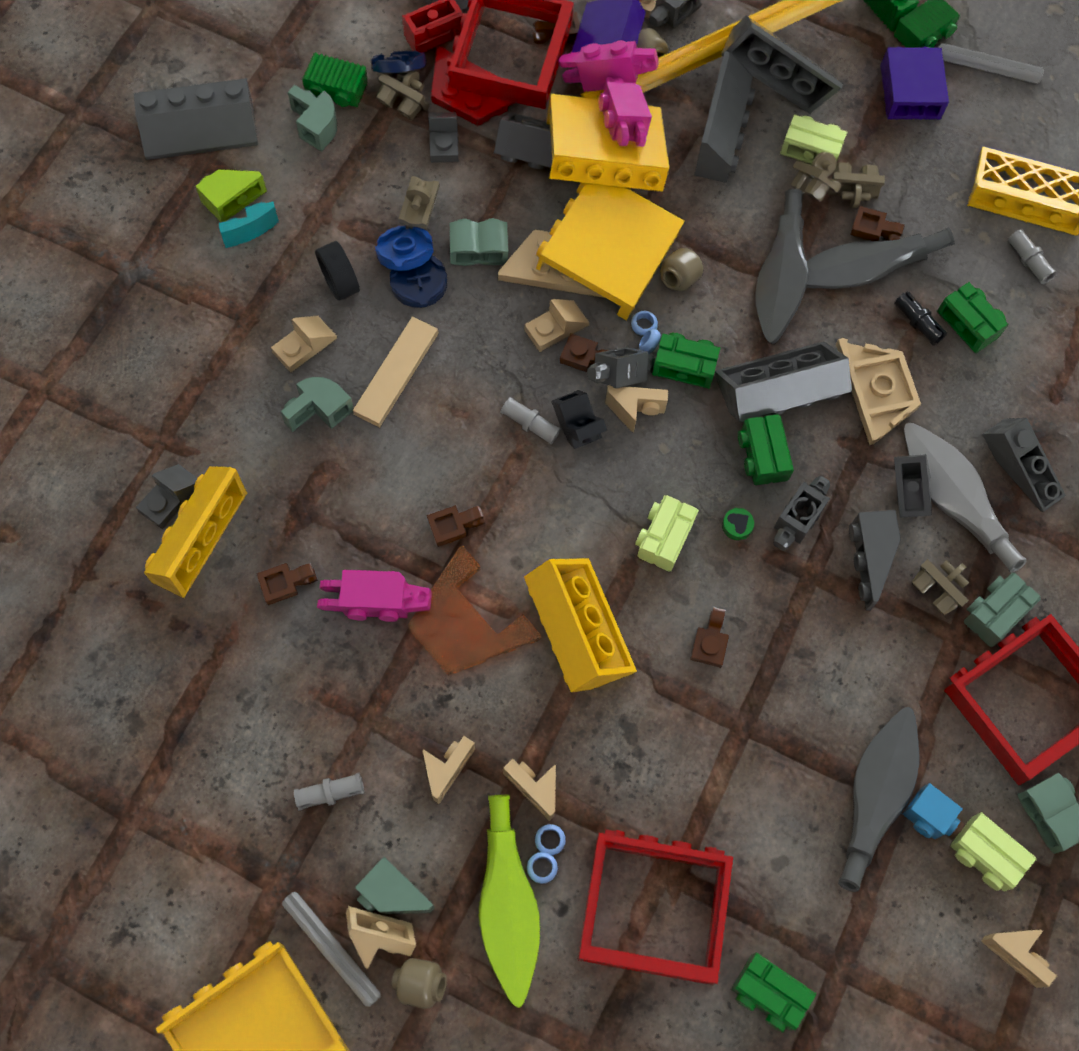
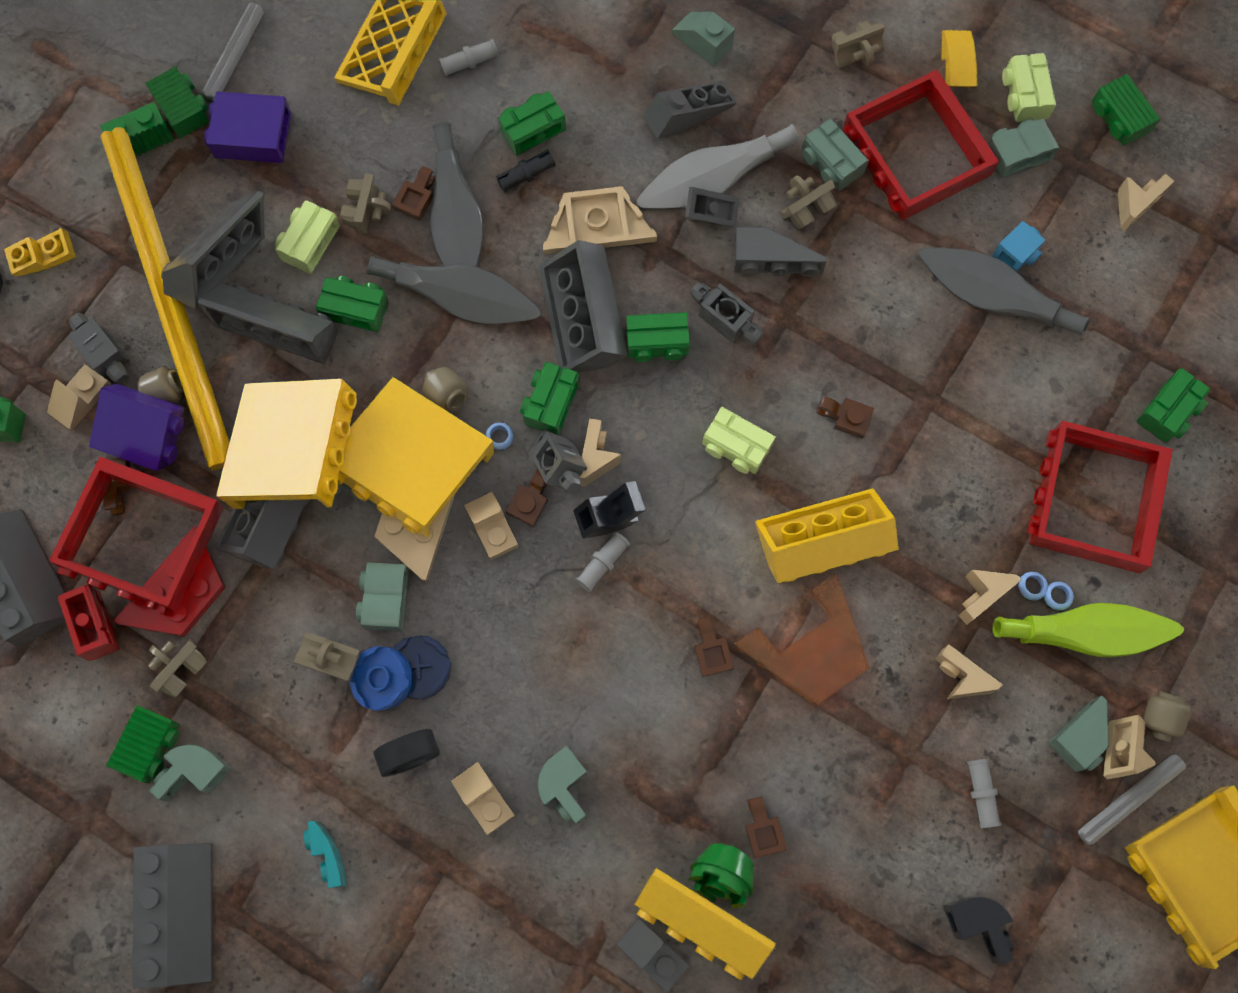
camera: 80 degrees left, 5 degrees up
lime slope [195,170,267,222] -> none
dark pink hinge [317,570,432,622] -> none
tan tile [353,316,438,428] -> none
dark blue tile [370,51,426,73] -> none
dark grey slope [428,112,459,163] -> none
dark pink hinge [558,40,659,92] -> none
dark pink hinge [599,77,652,147] -> none
light blue piece [639,329,661,354] -> none
green tile [722,508,754,540] -> none
dark tan hips [790,152,842,201] -> none
yellowish green brick [950,812,1036,891] -> none
none -> green brick [316,276,388,333]
none -> green cone [688,843,754,908]
none -> black brick [943,897,1014,964]

